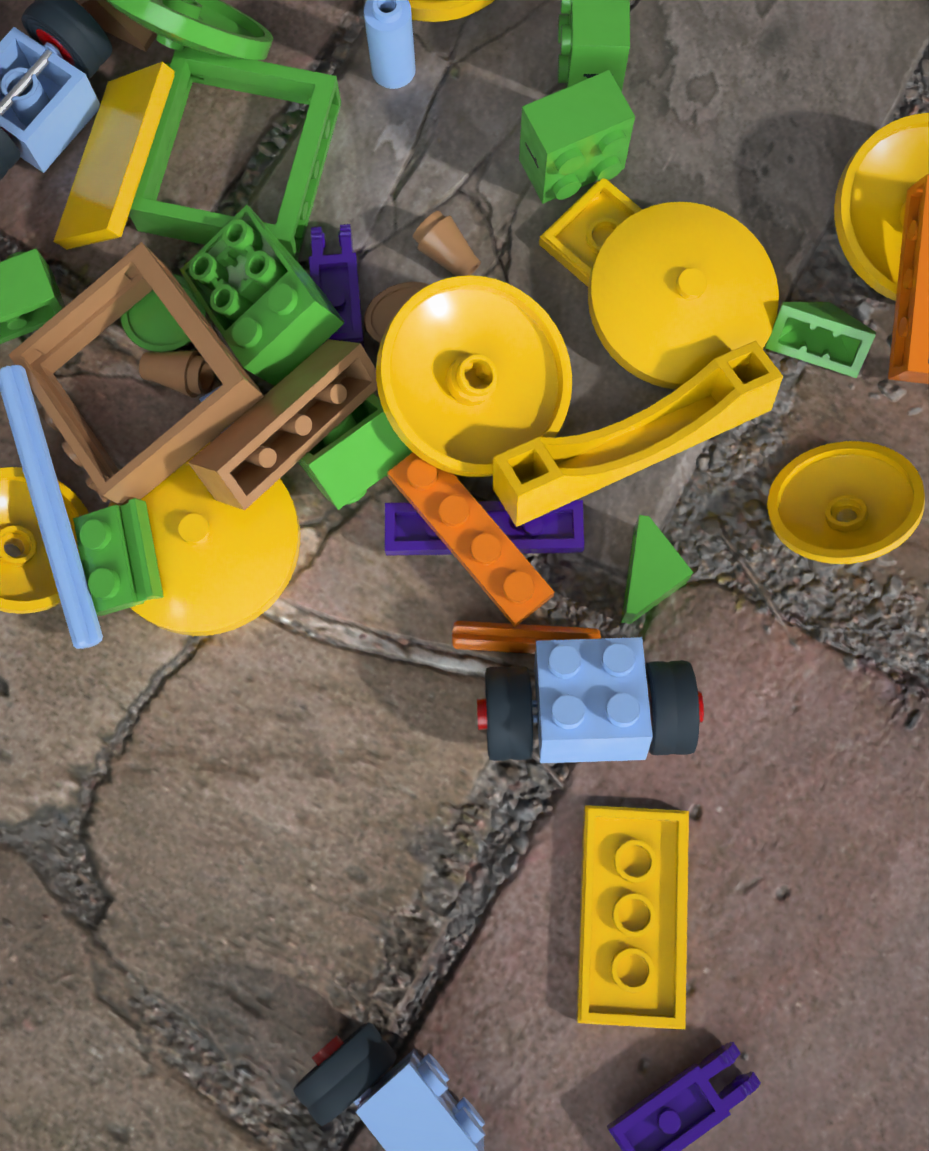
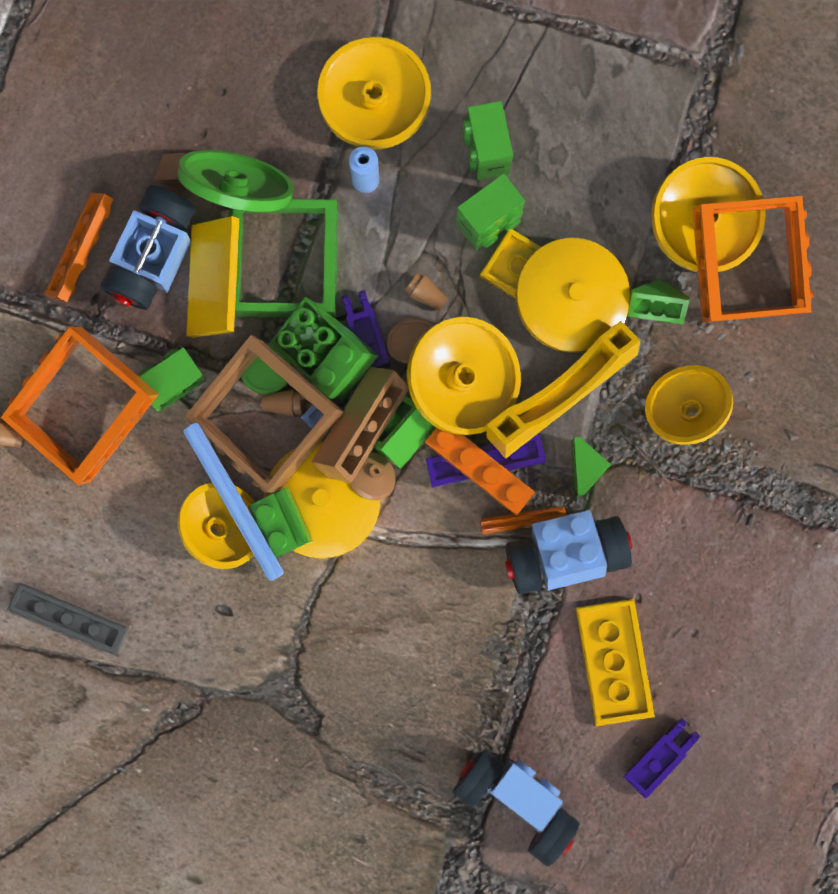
camera: 15 degrees left, 5 degrees up
none -> medium nougat piece [350,451,396,500]

